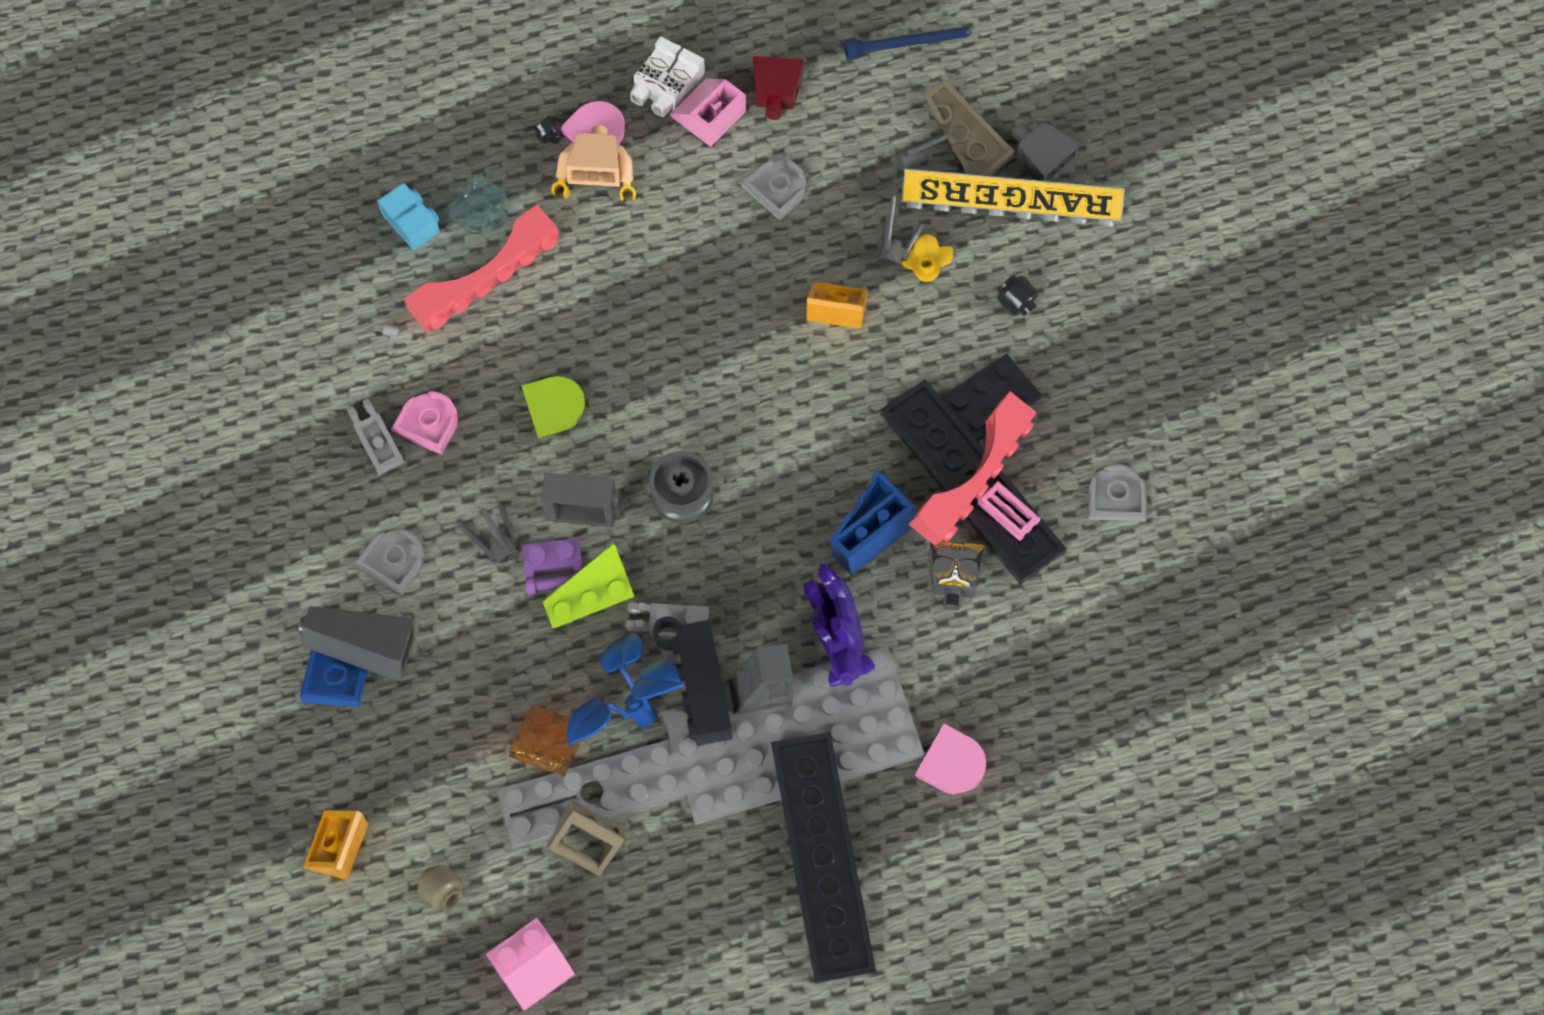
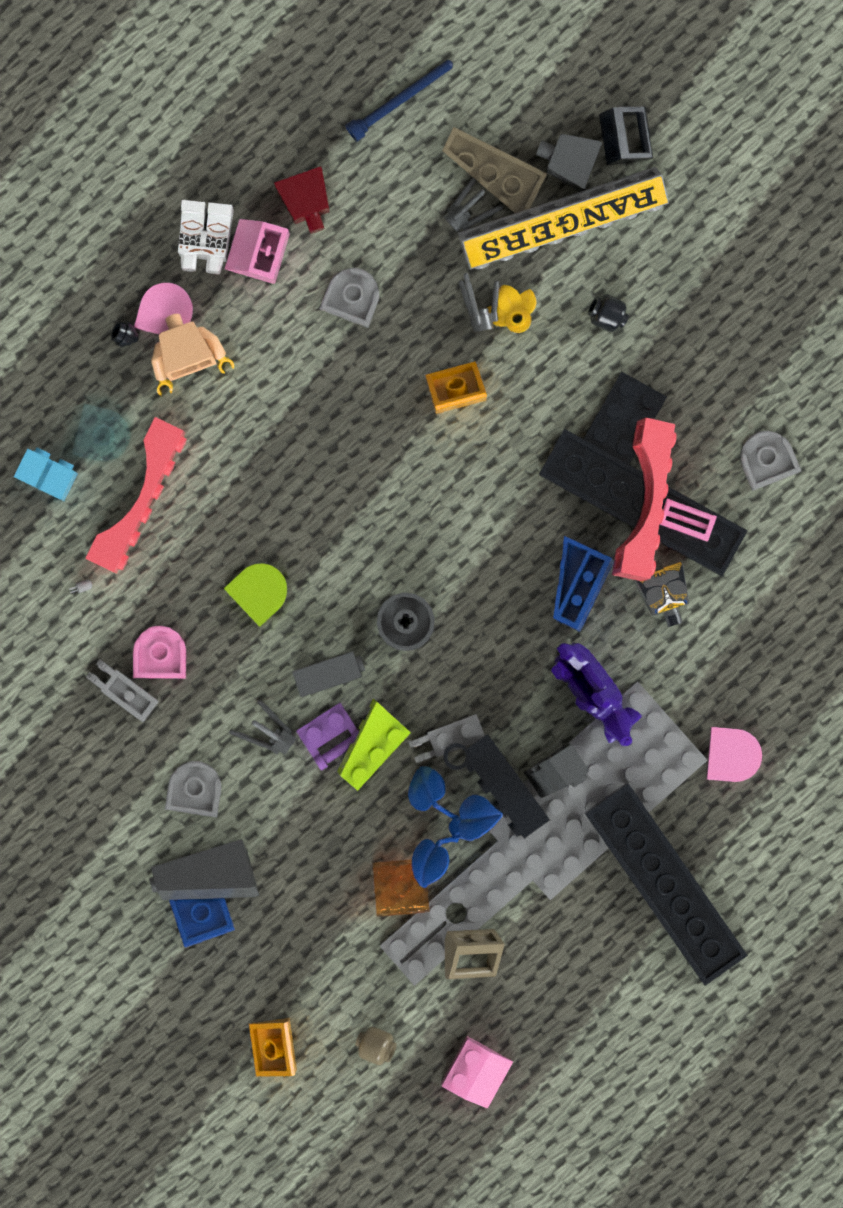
camera: 25 degrees left, 20 degrees up
none -> black tile [599,107,653,165]

